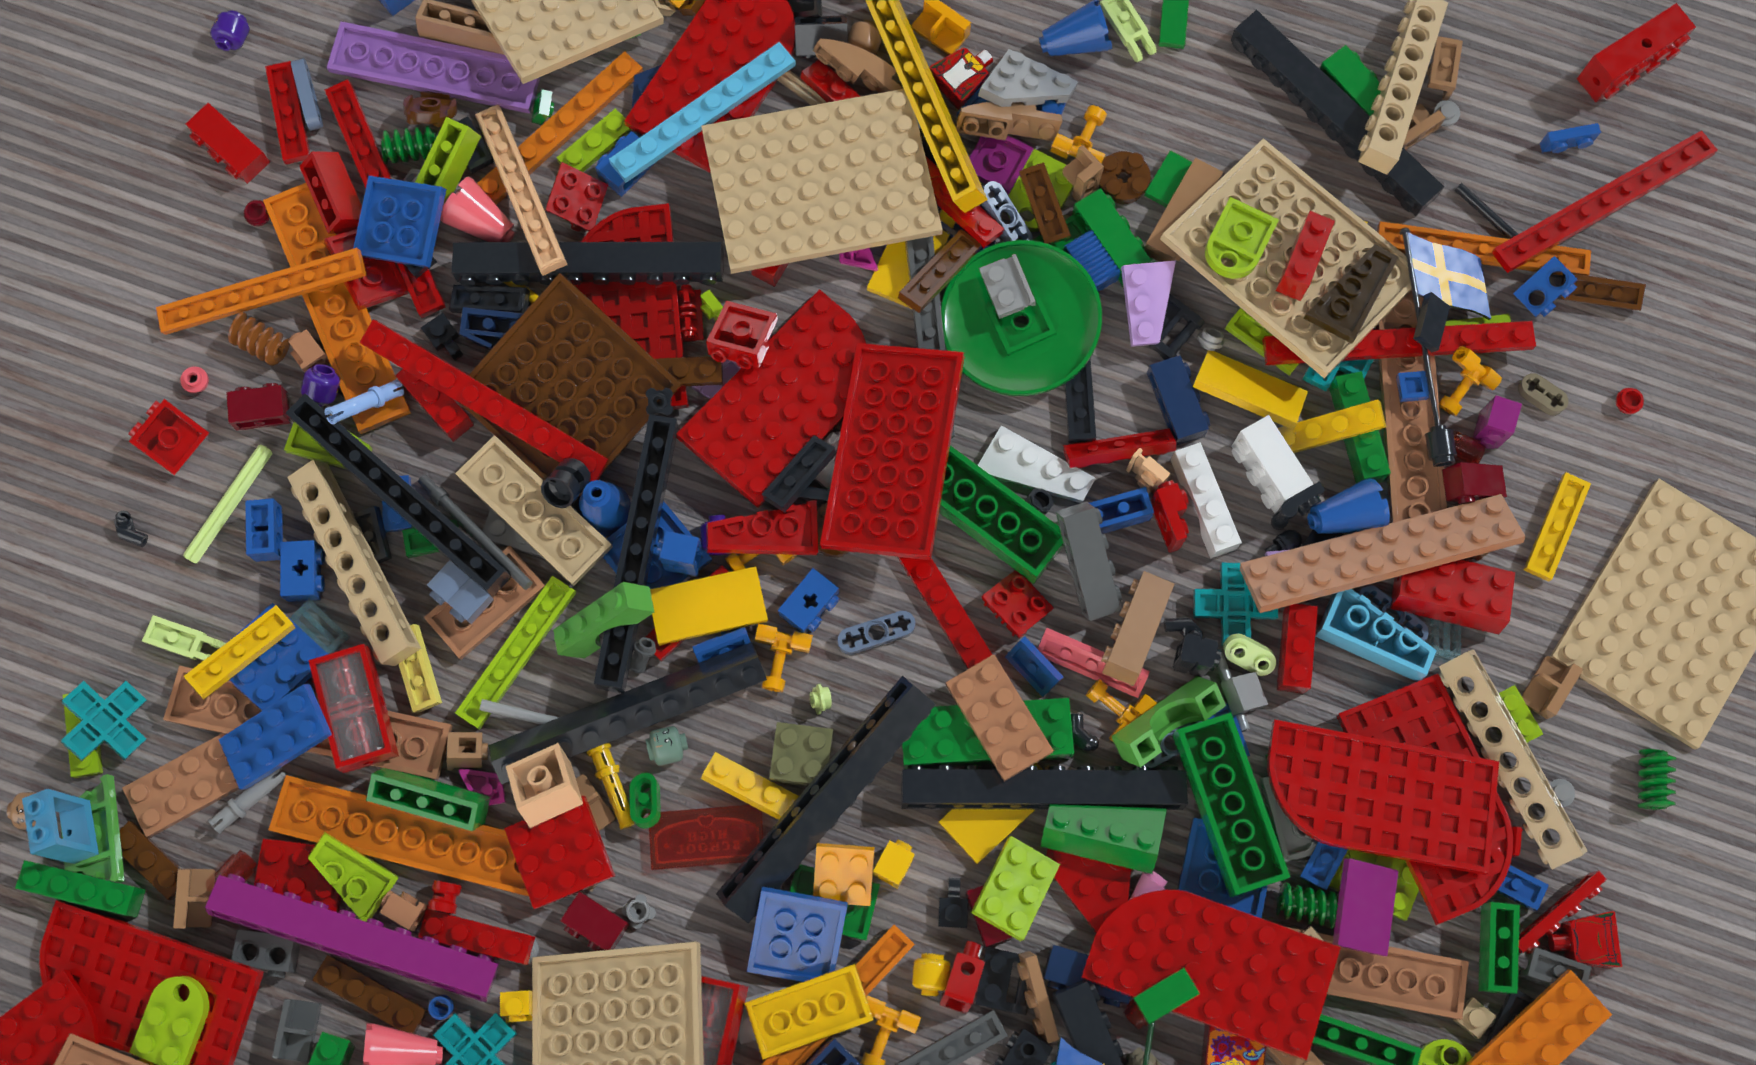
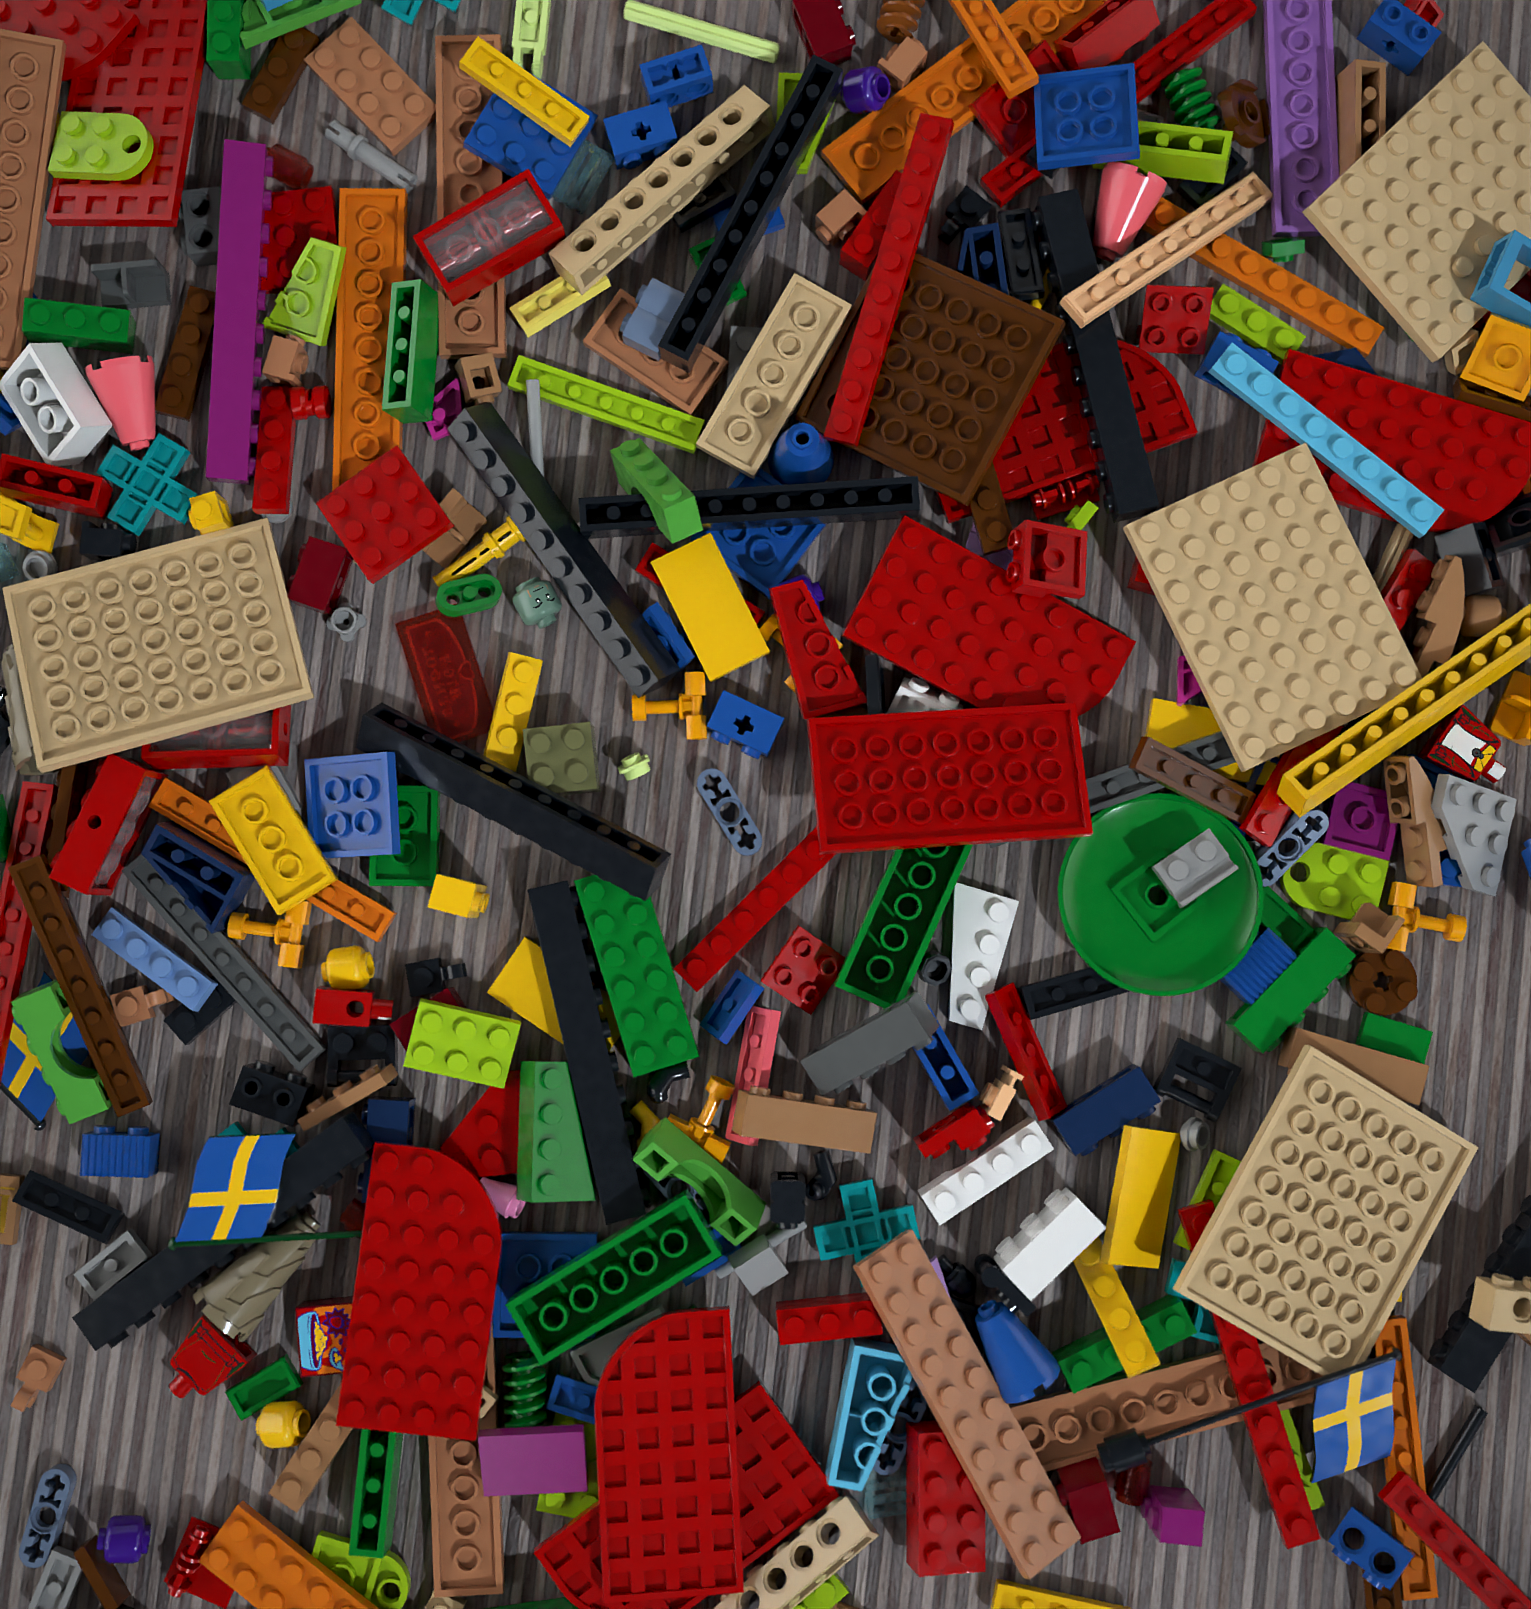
camera: 80 degrees right, 10 degrees up
medium nougat panel [173,868,216,929] -> none
blue plate [219,684,332,790] -> none
light blue pin [325,379,404,425] -> none
dark grey bar [418,475,533,590] -> none
blue hinge [428,995,454,1020] -> none
light nougat brick [505,743,583,828] -> none
black wheel [541,458,591,509] -> none
dark grey pin [630,637,656,673] -> none
black plate [646,388,673,415] -> none
blue brick [657,531,703,577] -> none
black plate [762,435,837,513] -> none
light orange plate [813,843,874,906] -> none
nougat plate [945,654,1054,781] -> none
reddish brown plate [1019,162,1070,245] -> none
lavender wing [1121,260,1176,347] -> none
green tile [1133,968,1200,1025] -> none
lime plate [1205,197,1279,279] -> none
yellowish green plate [1223,634,1276,676] -> none
red brick [1275,211,1335,301] -> none
dark brown wing [1304,244,1399,344] -> none
blue plate [1396,371,1430,402] -> none
black tile [1413,292,1450,352] -> none
light orange bar [1439,346,1502,417] -> none
dark tan beam [1518,373,1569,416] -> none
none -> yellow arm [629,1100,661,1147]
none -> nougat brick [815,188,867,246]

